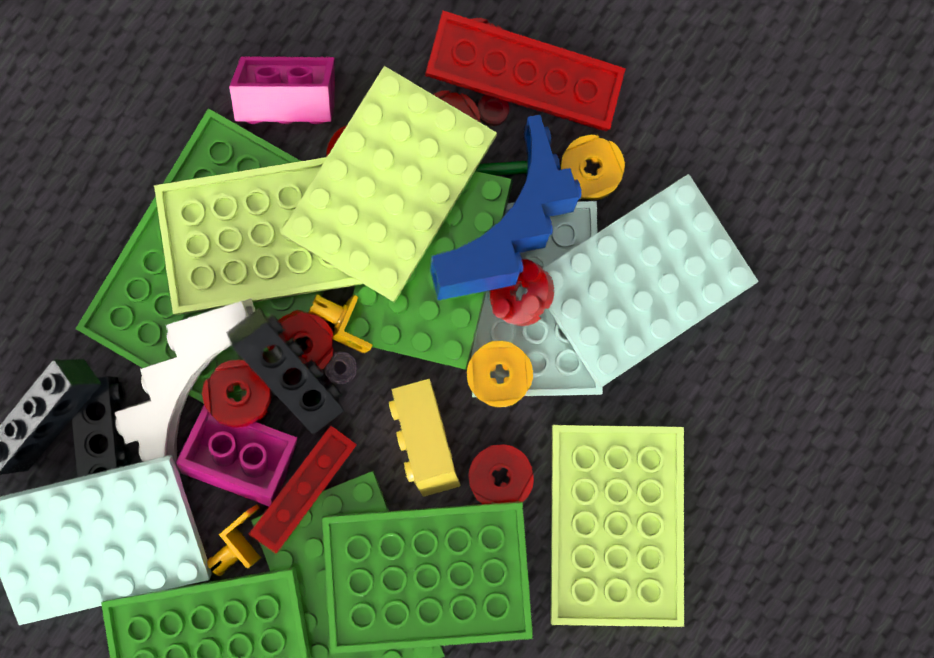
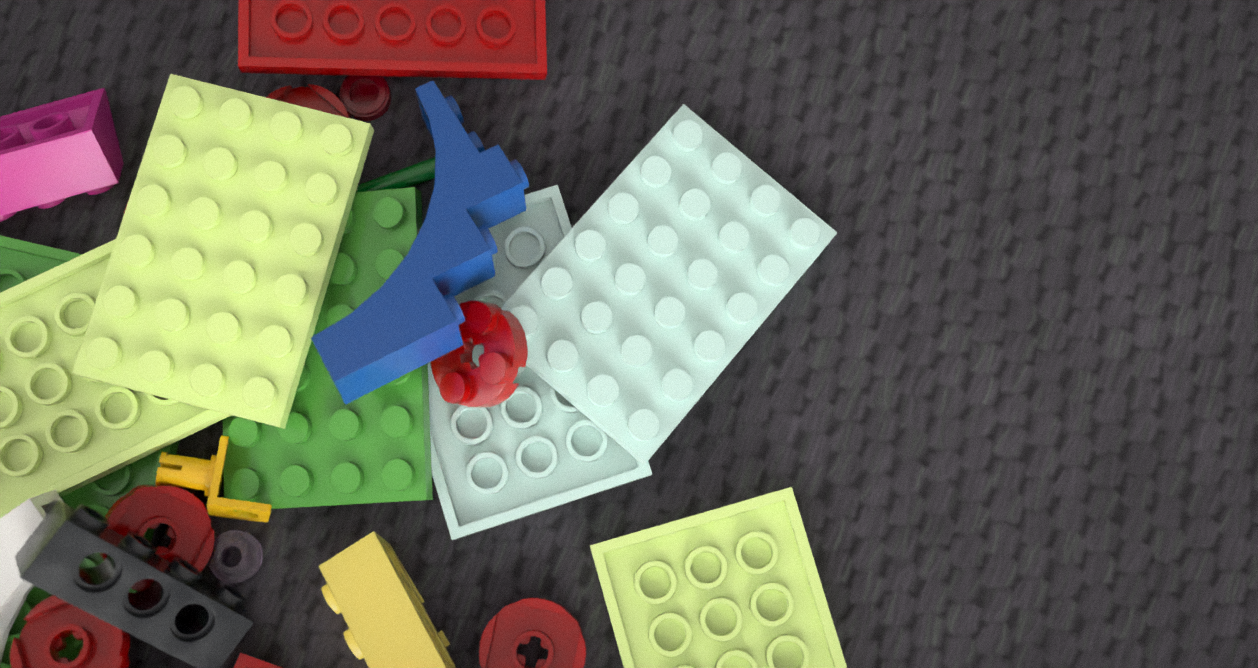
camera: 20 degrees left, 5 degrees down
yellow plate [467,341,533,407] -> none
yellow plate [560,135,625,200] -> none

